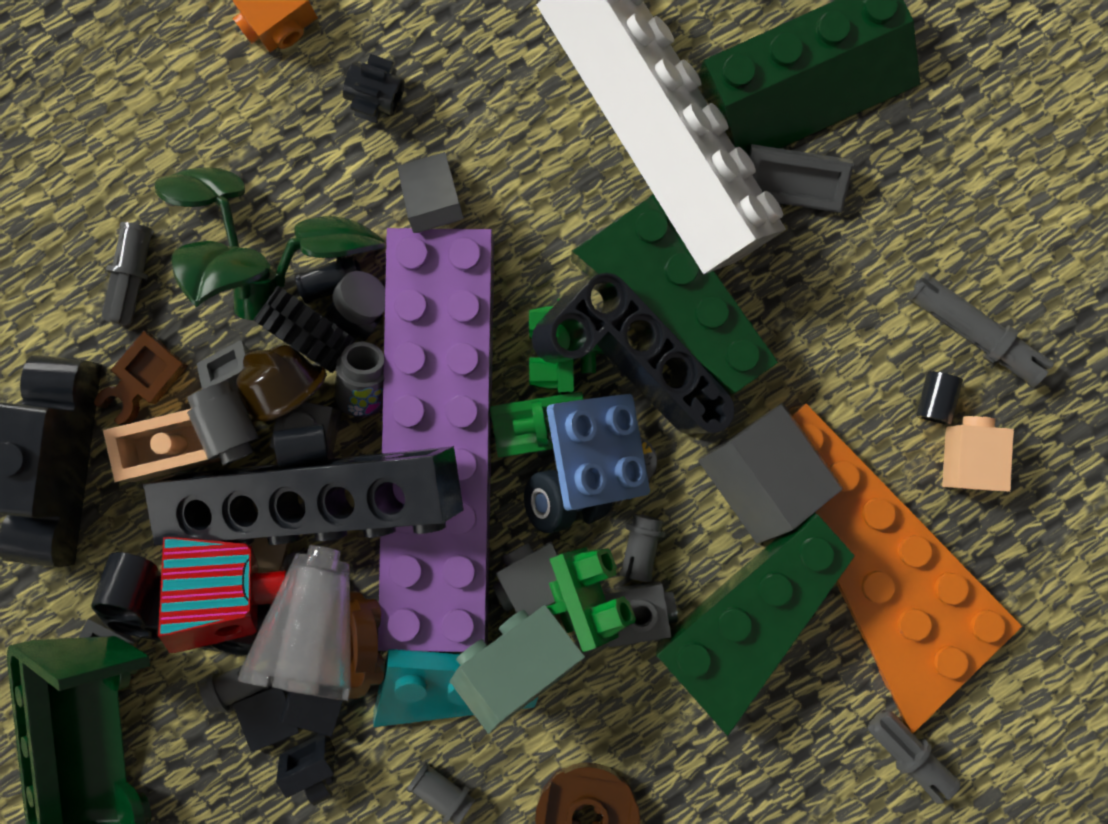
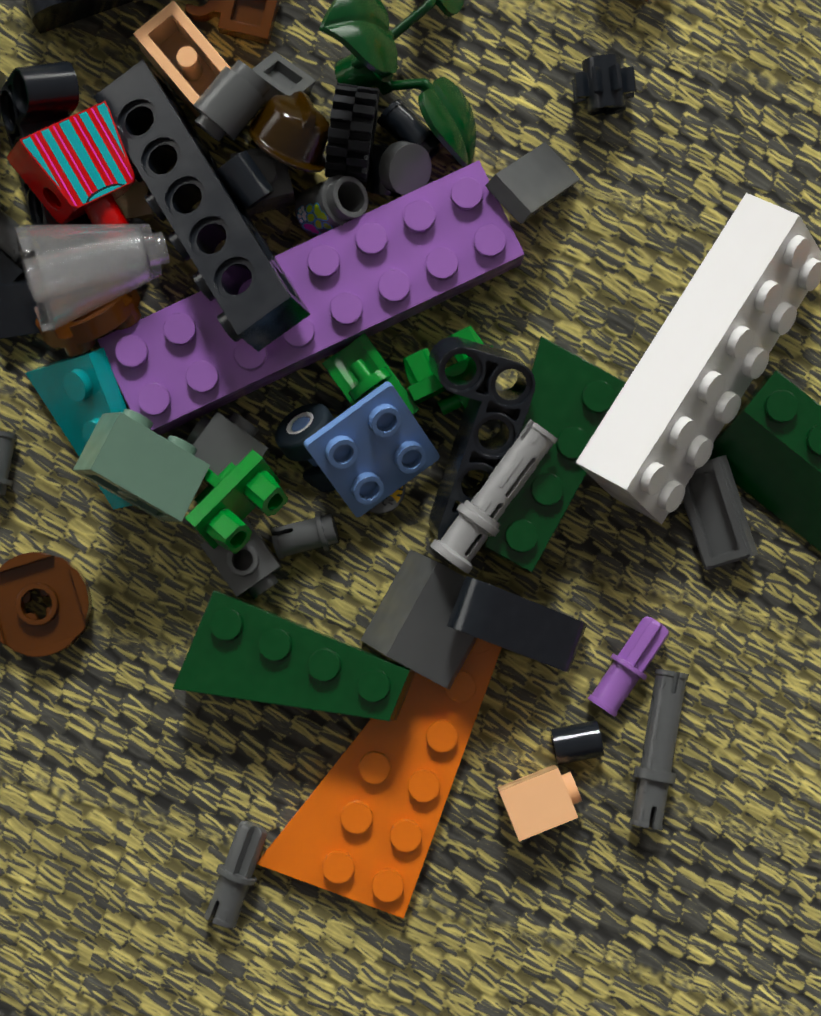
camera: 60 degrees right, 0 degrees up
none -> light grey pin [430,419,558,574]
none -> black beam [447,576,587,673]
none -> medium lavender axle [587,616,669,717]

